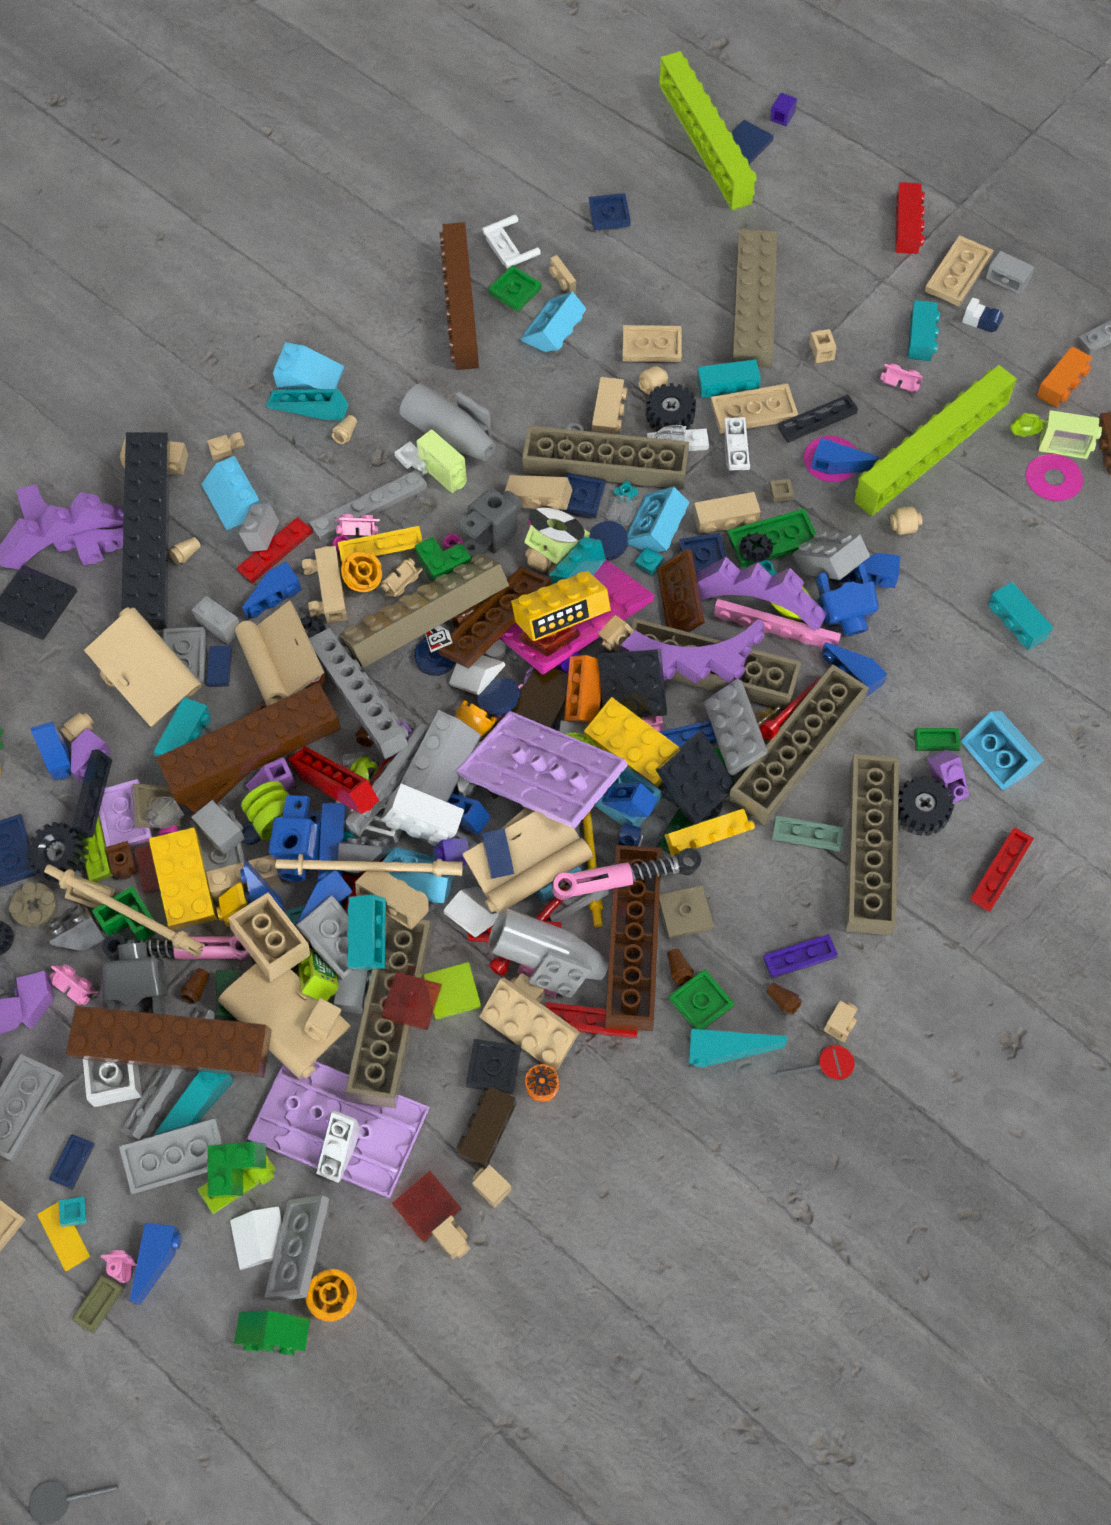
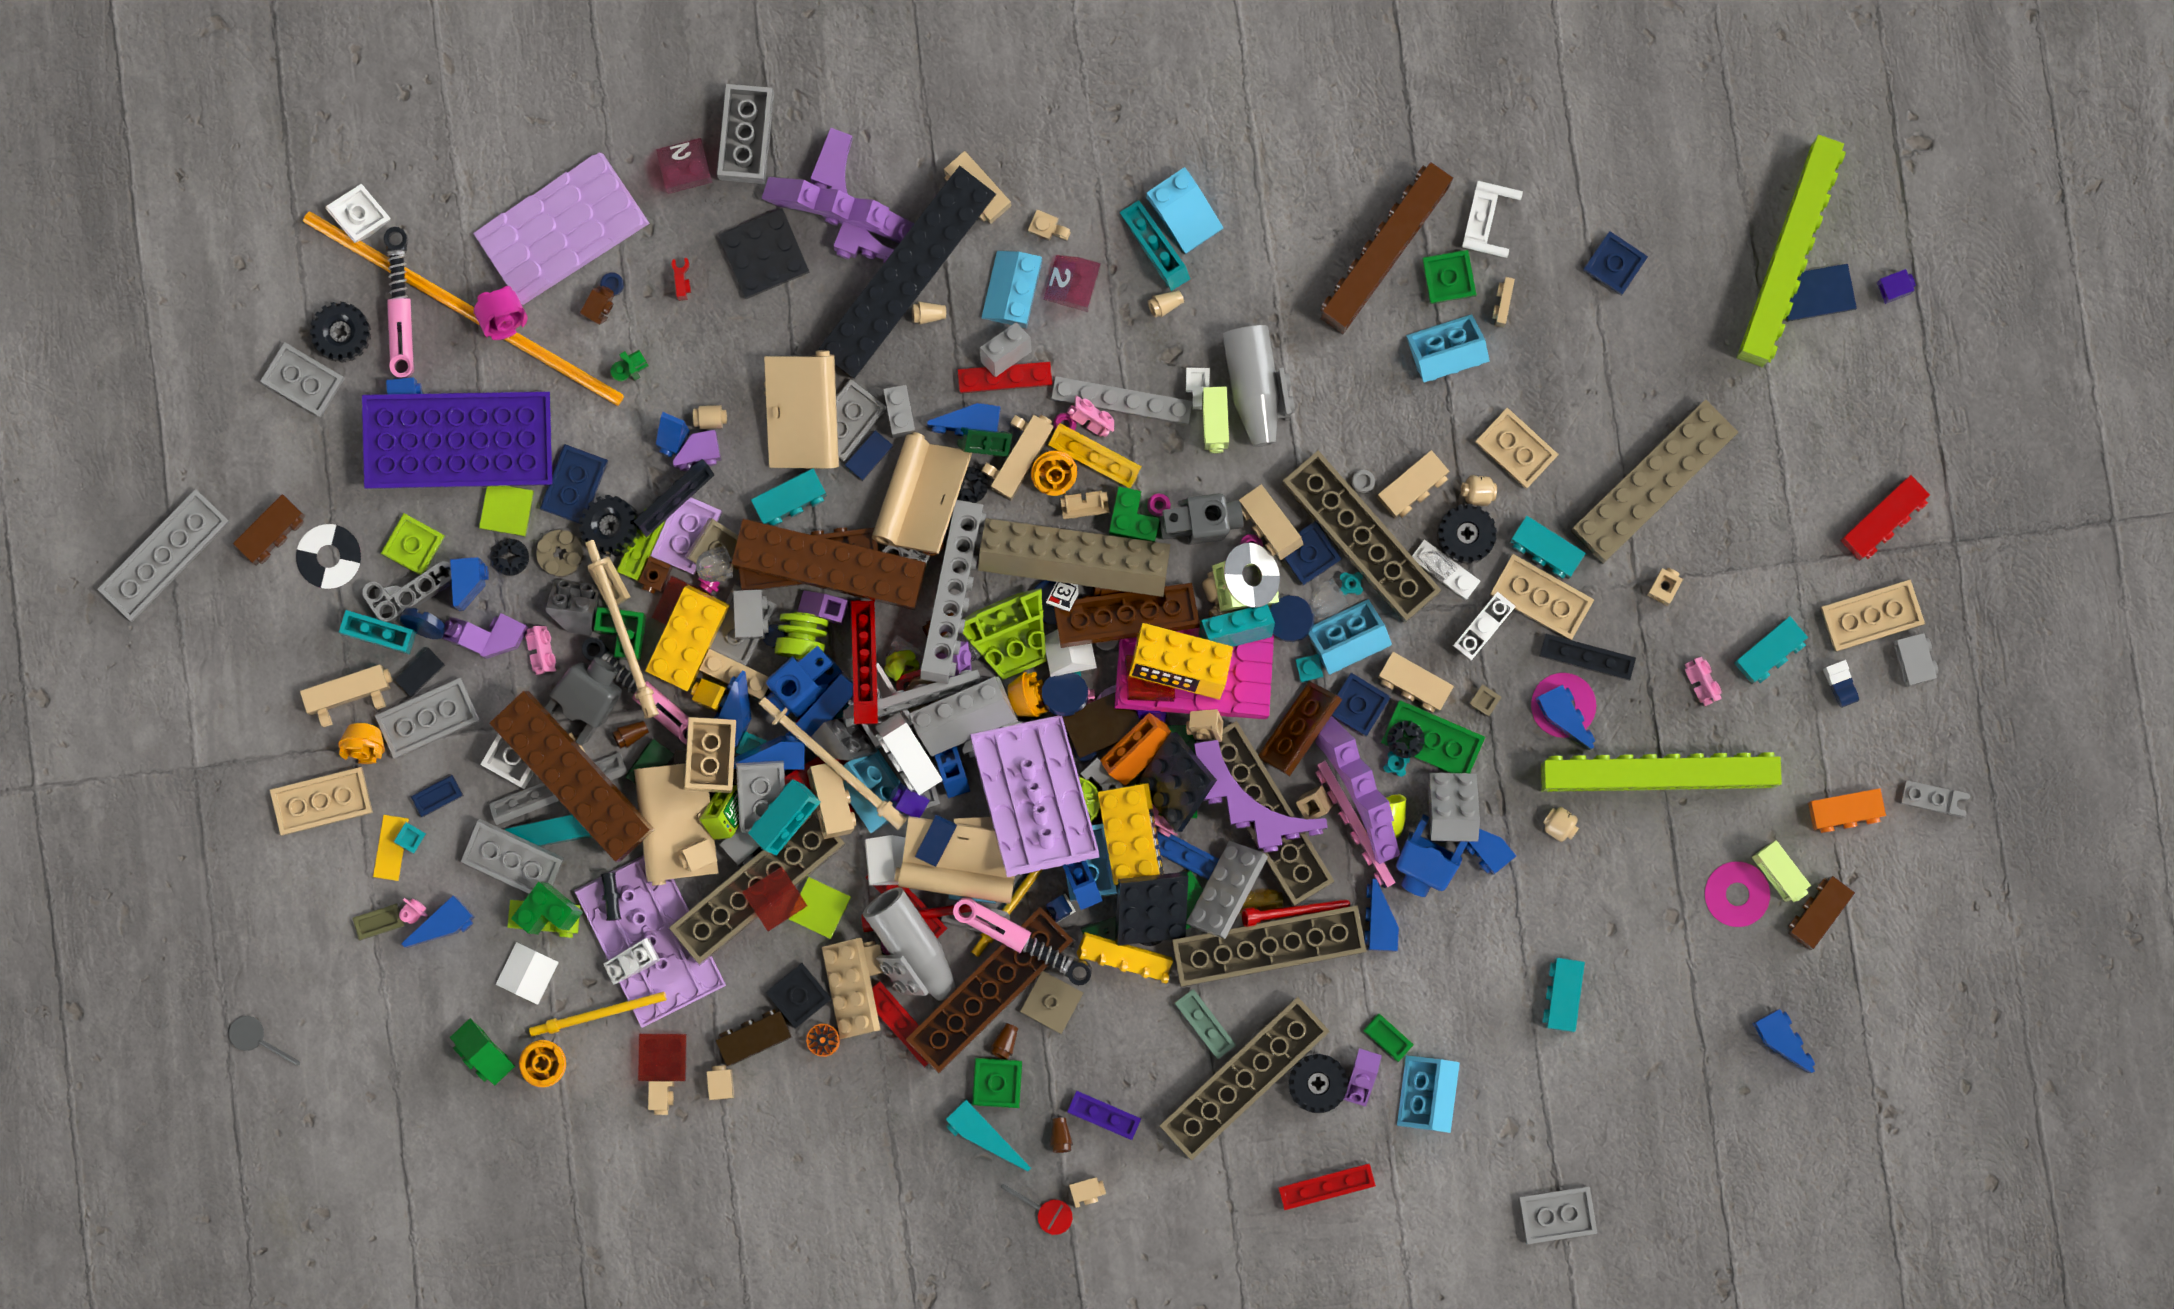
camera: 40 degrees right, 20 degrees up
light grey plate [264,1195,329,1301] -> none
lime piece [1010,413,1045,437] -> none
none -> yellow bar [529,992,667,1037]
none -> black pin [601,872,622,921]
none -> dark green hinge [957,427,1012,457]
none -> lime wedge [963,588,1046,680]
none -> clear pink slope [1043,255,1101,312]
none -> tan brick [1296,785,1333,819]

